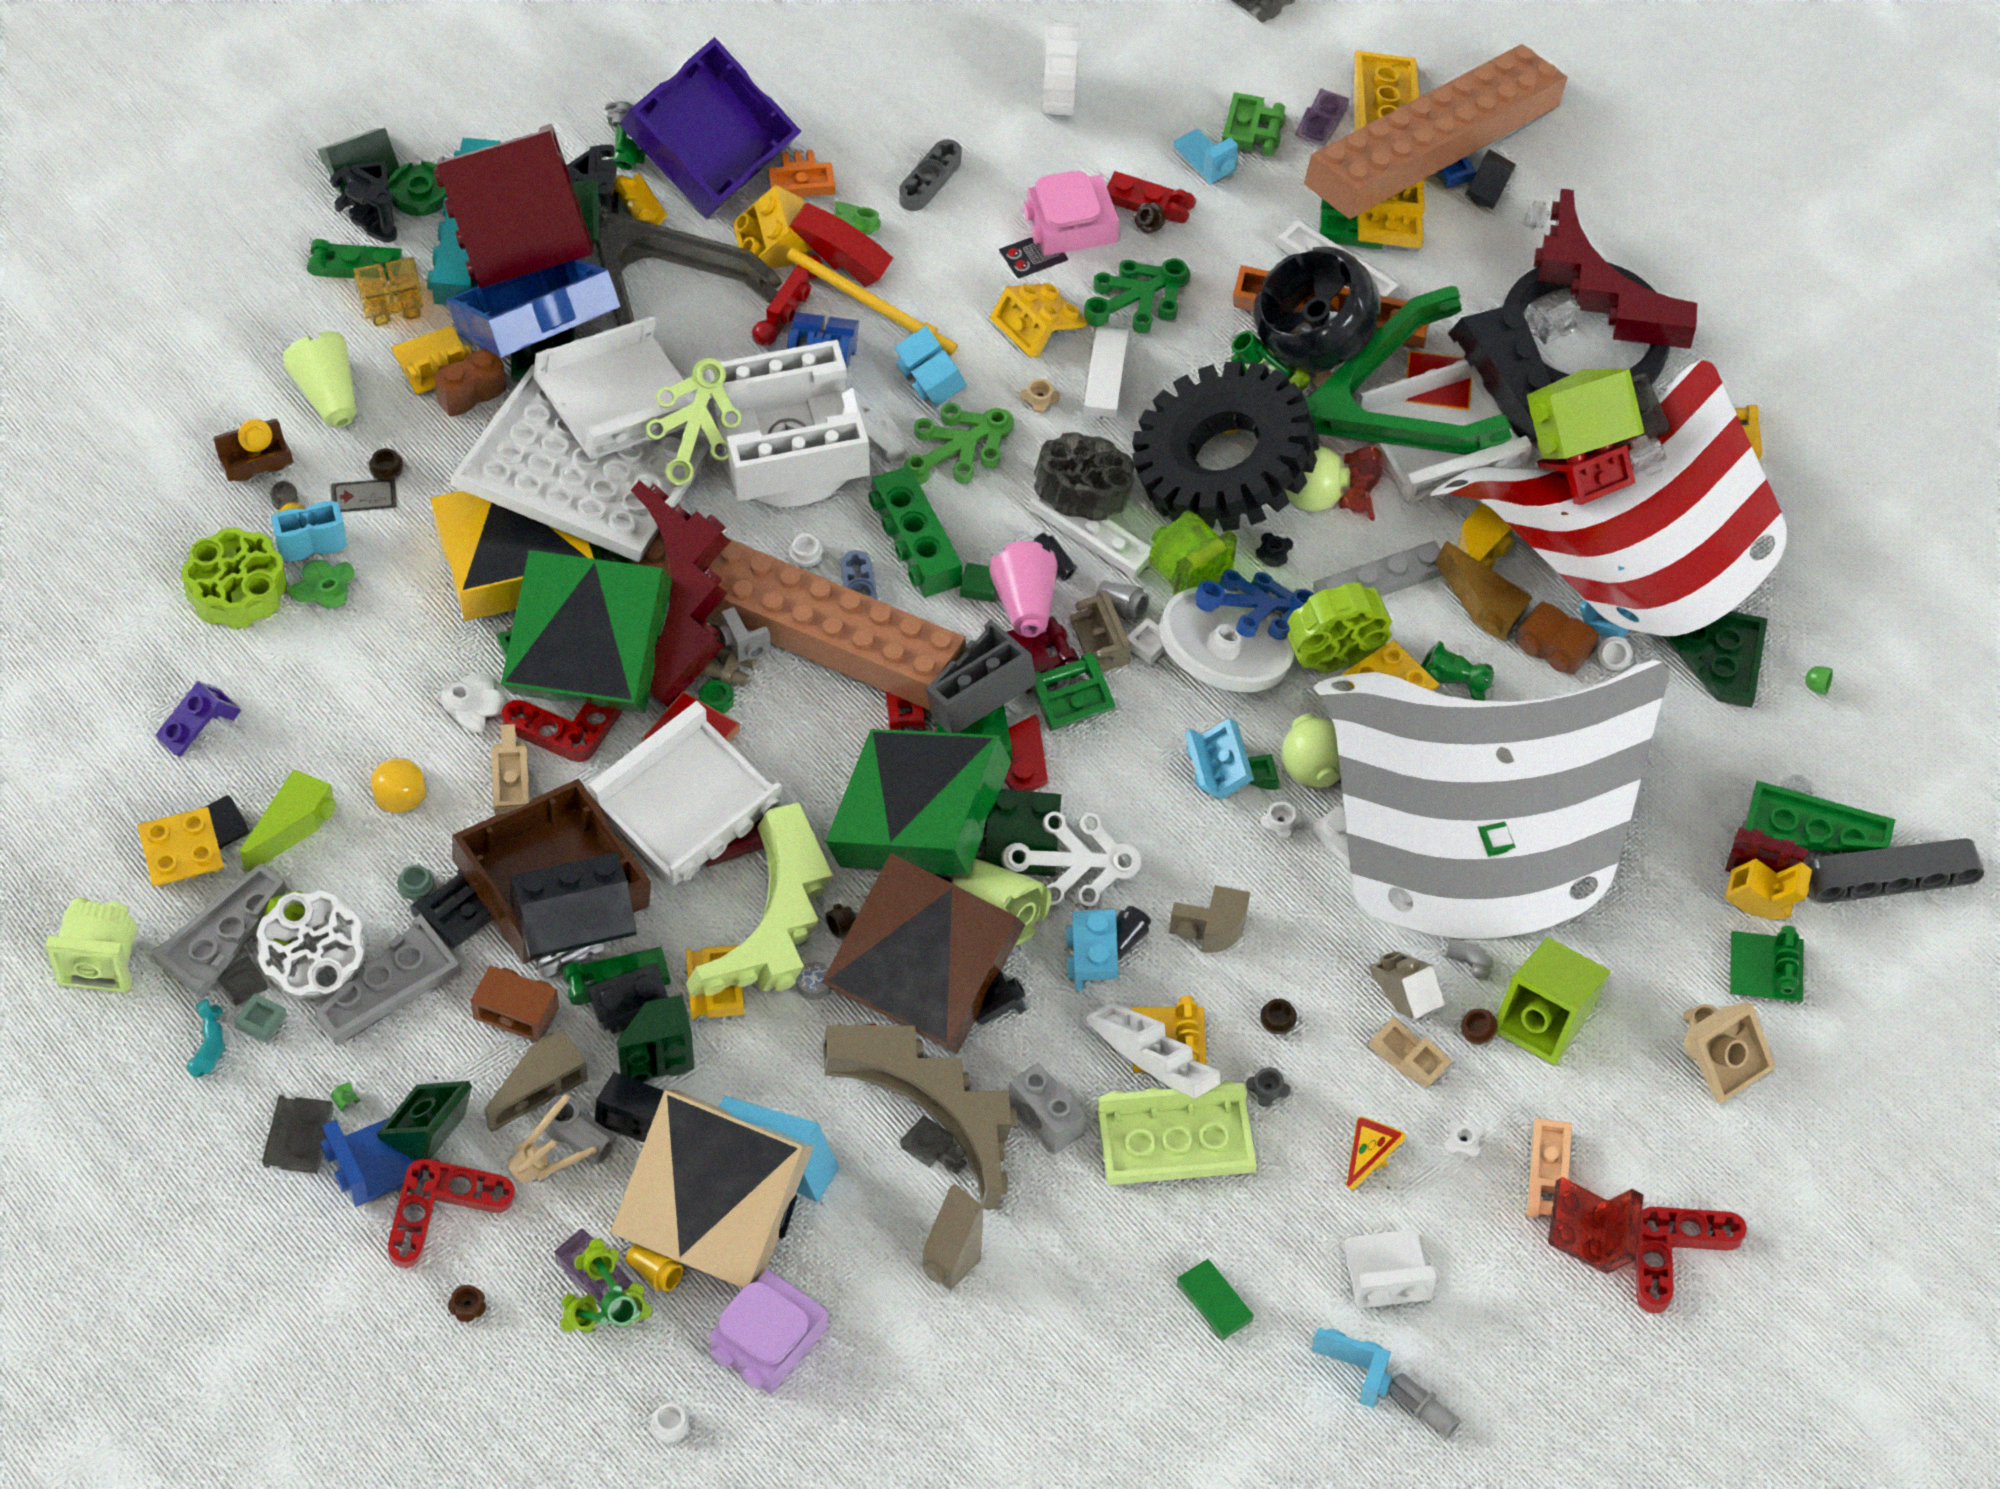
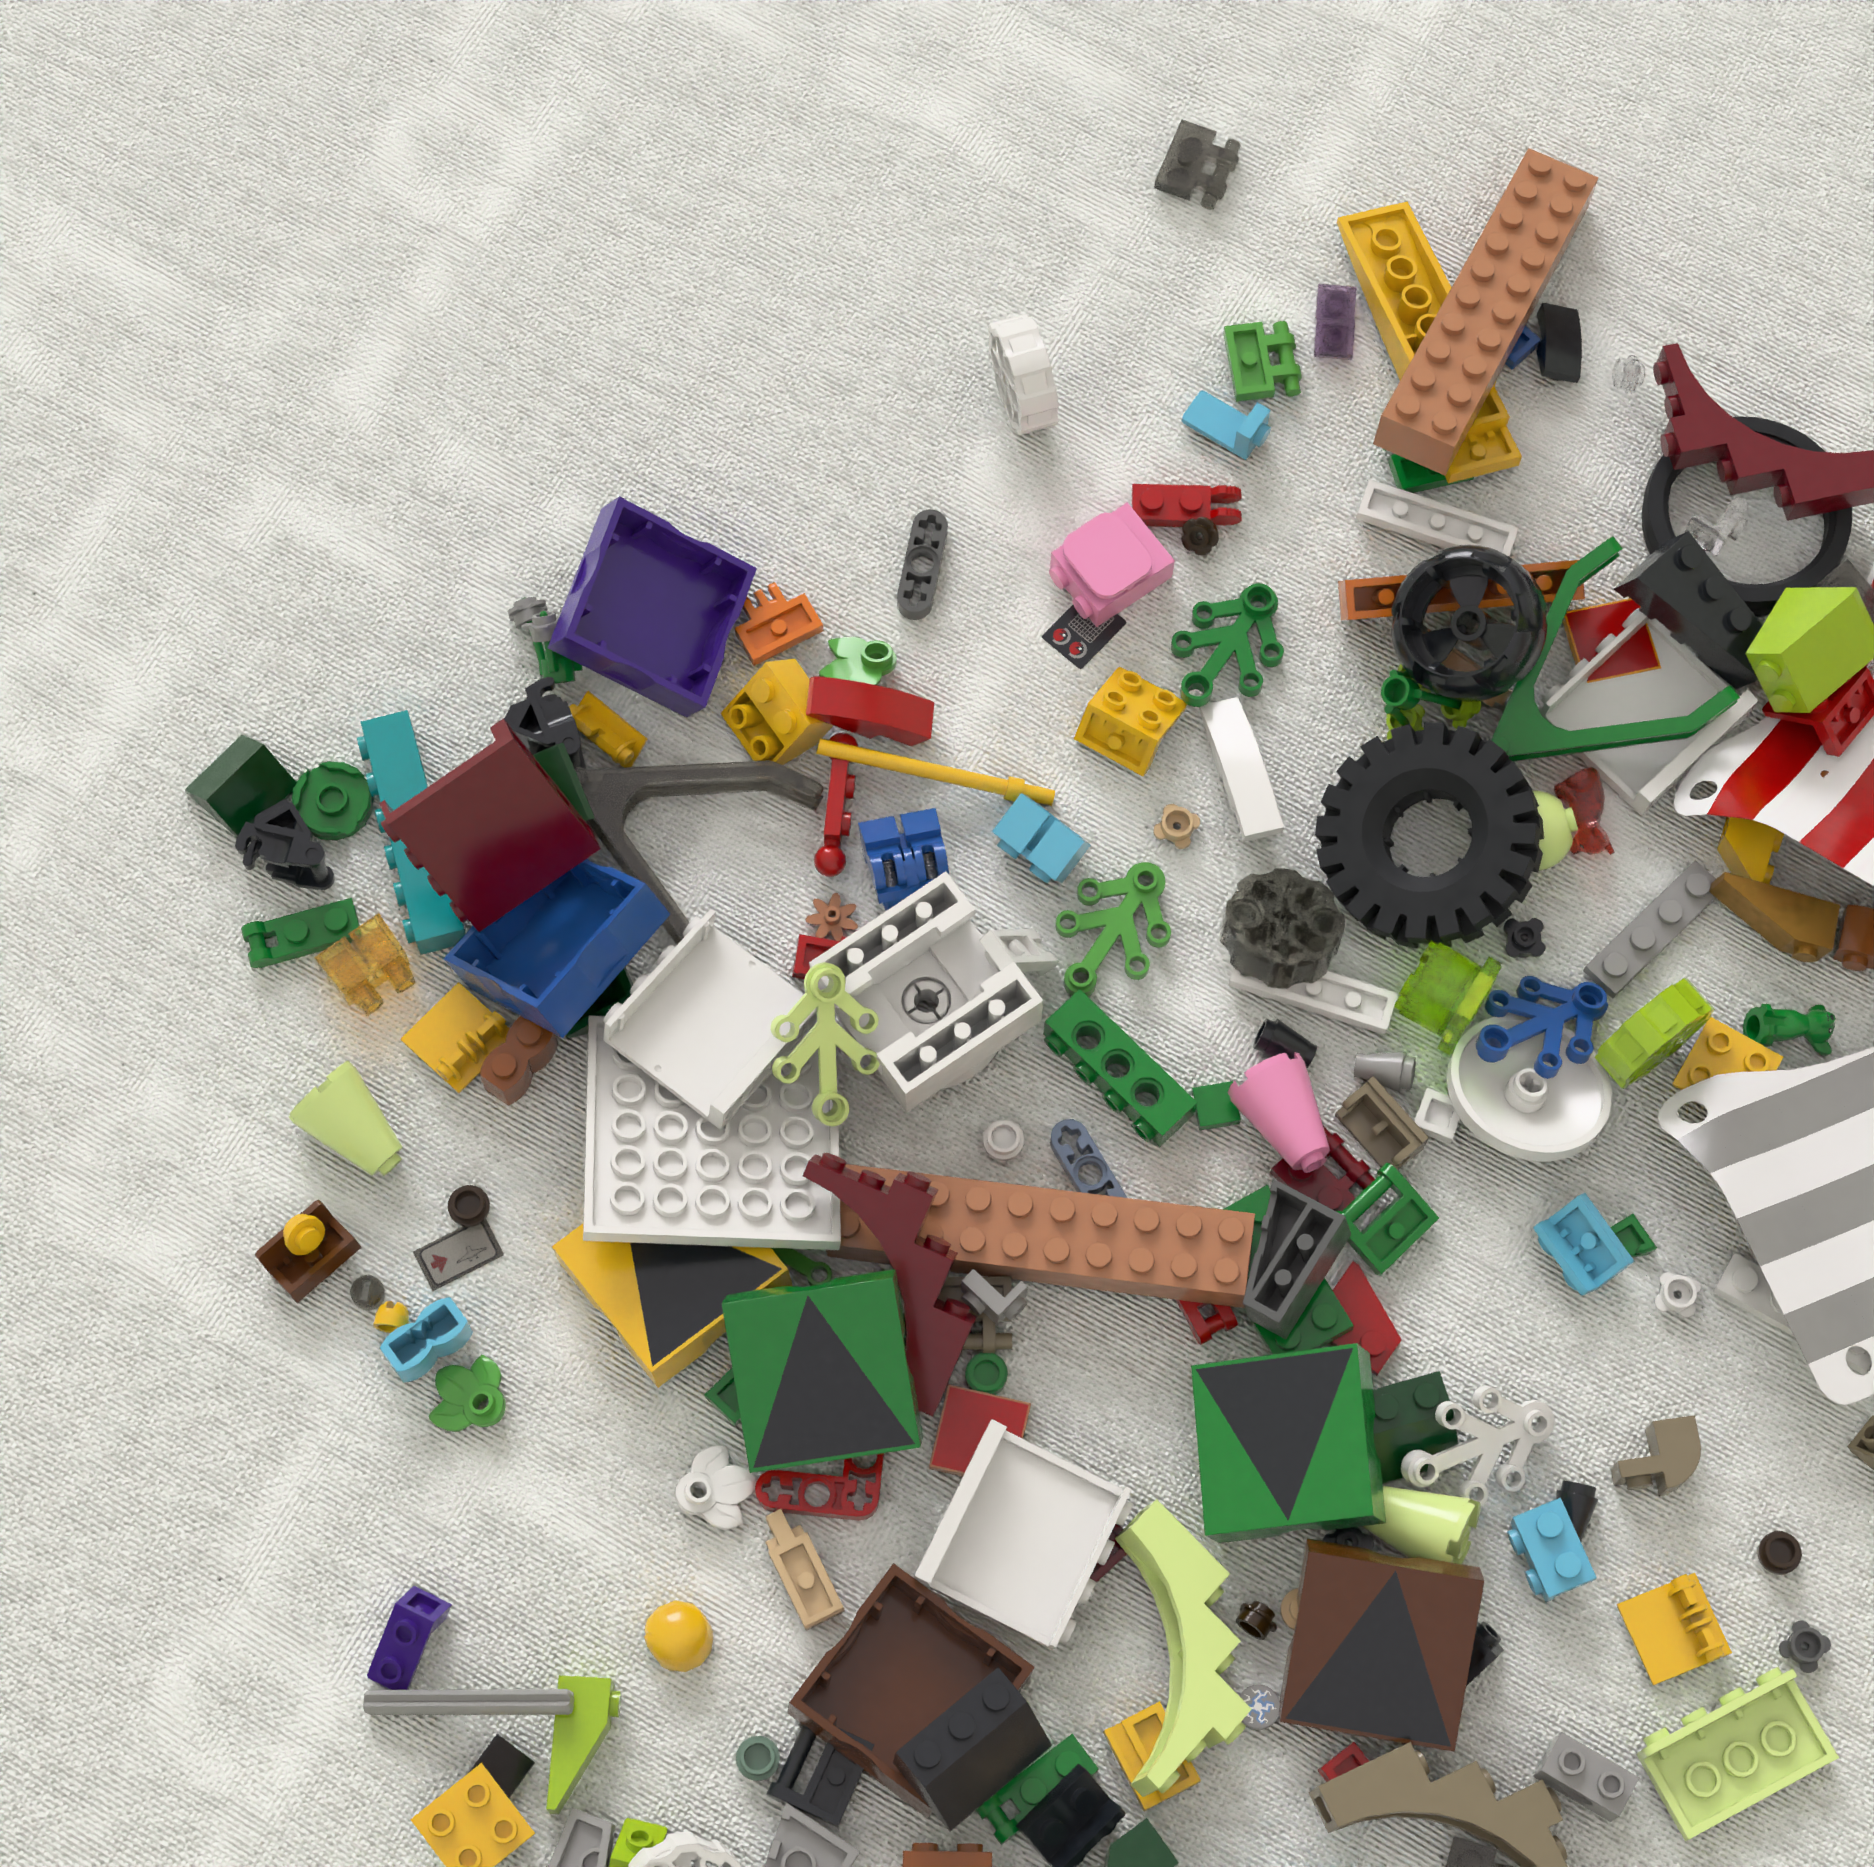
camera: 20 degrees left, 15 degrees up
lime connector [182,527,287,629] -> none
white slope [1087,1003,1221,1099] -> none
yellowish green brick [1282,714,1341,788] -> none
none -> light grey axle [363,1689,574,1715]

